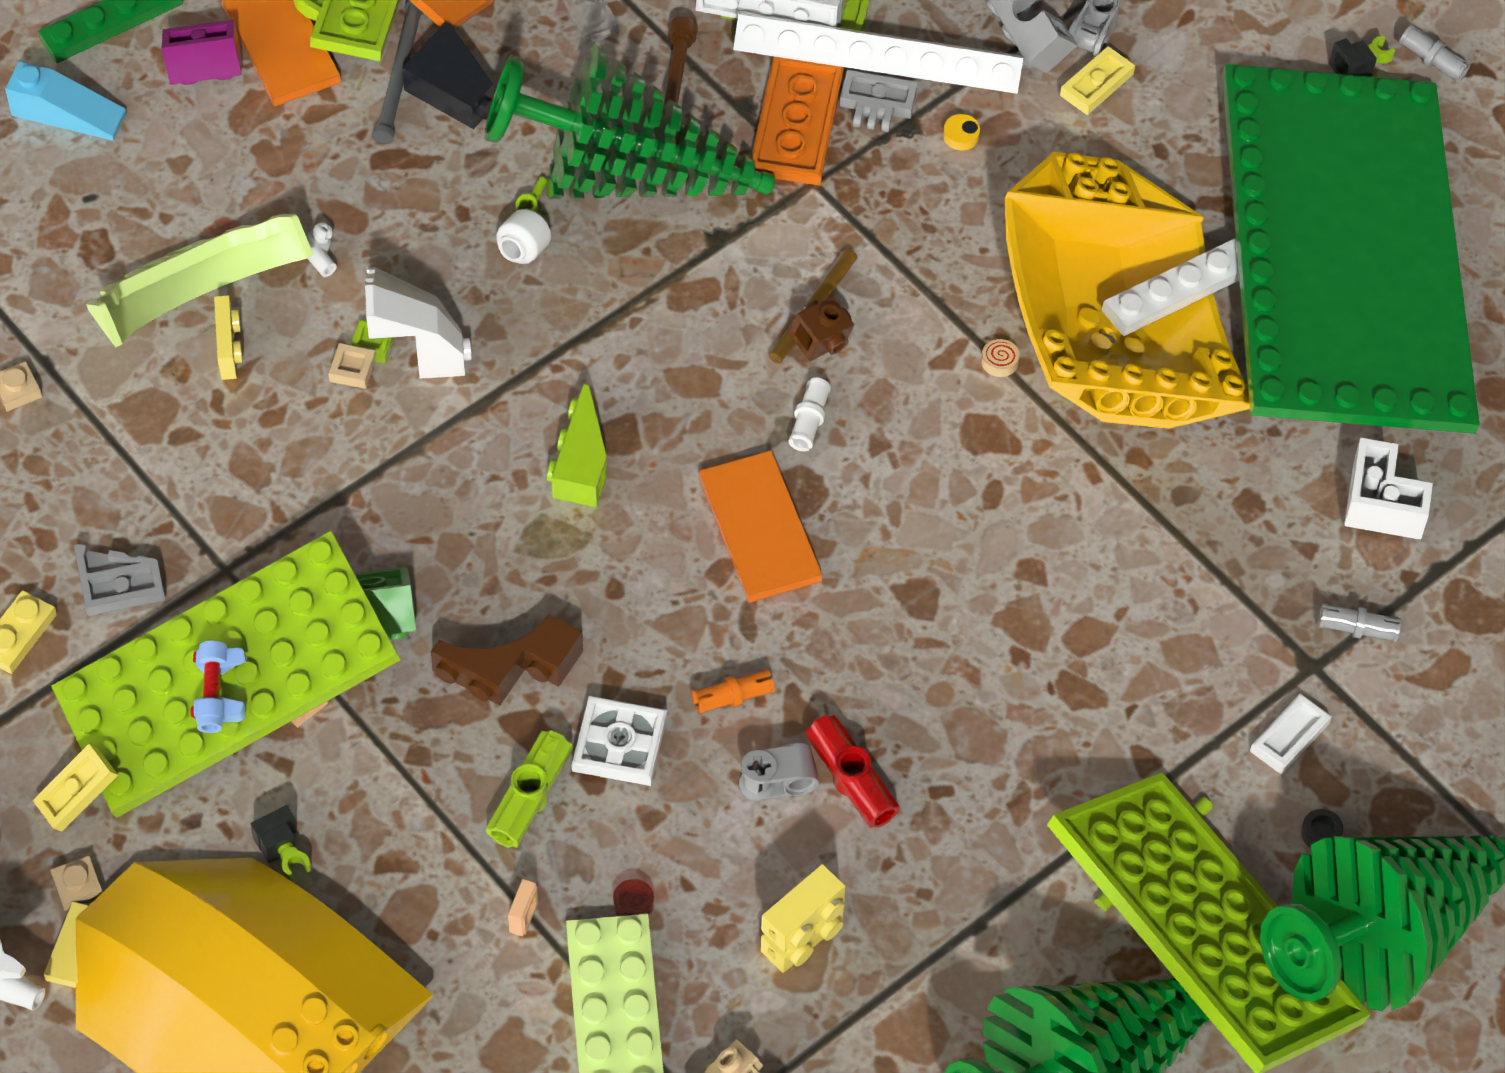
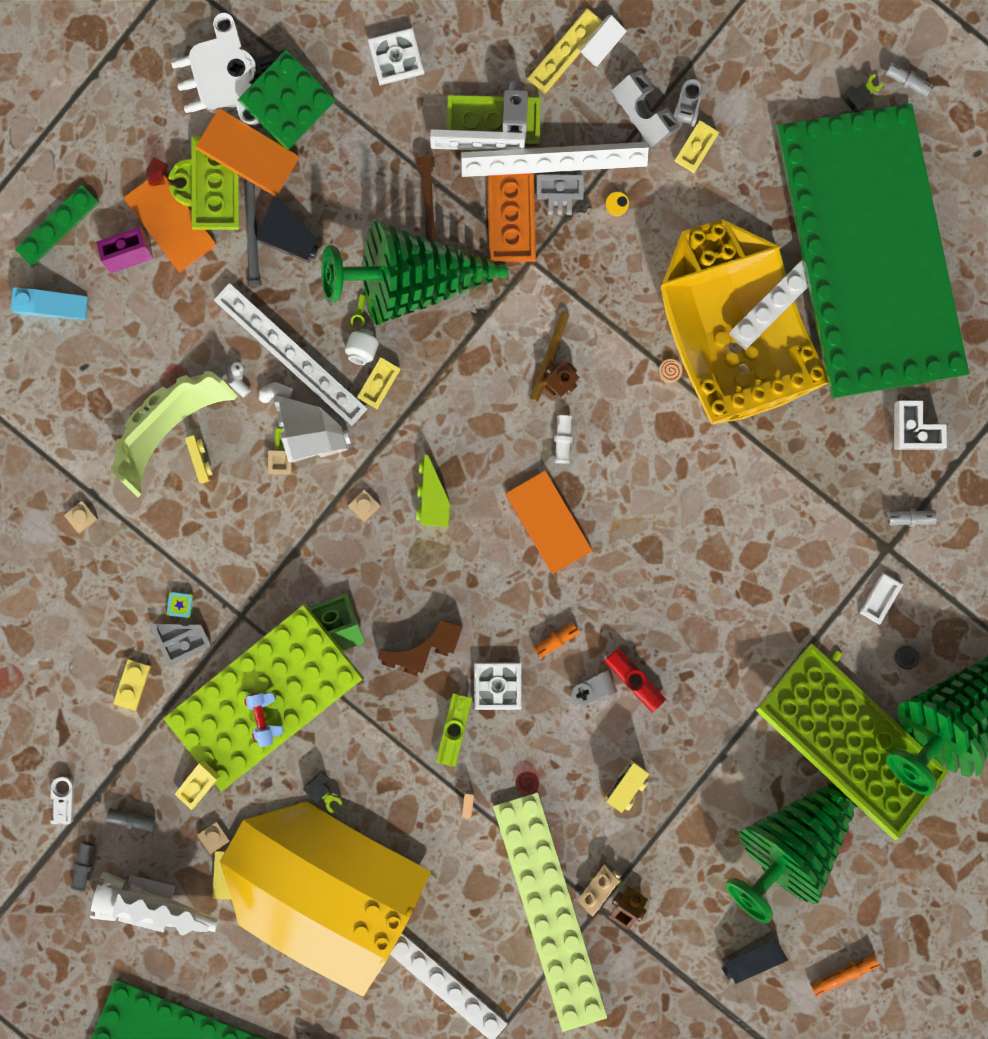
camera: 10 degrees left, 30 degrees up
none -> tile [167,592,194,618]
none -> white plate [214,283,368,426]
none -> white arm [258,382,294,403]
none -> tan plate [348,490,381,523]
none -> light yellow plate [357,357,401,410]

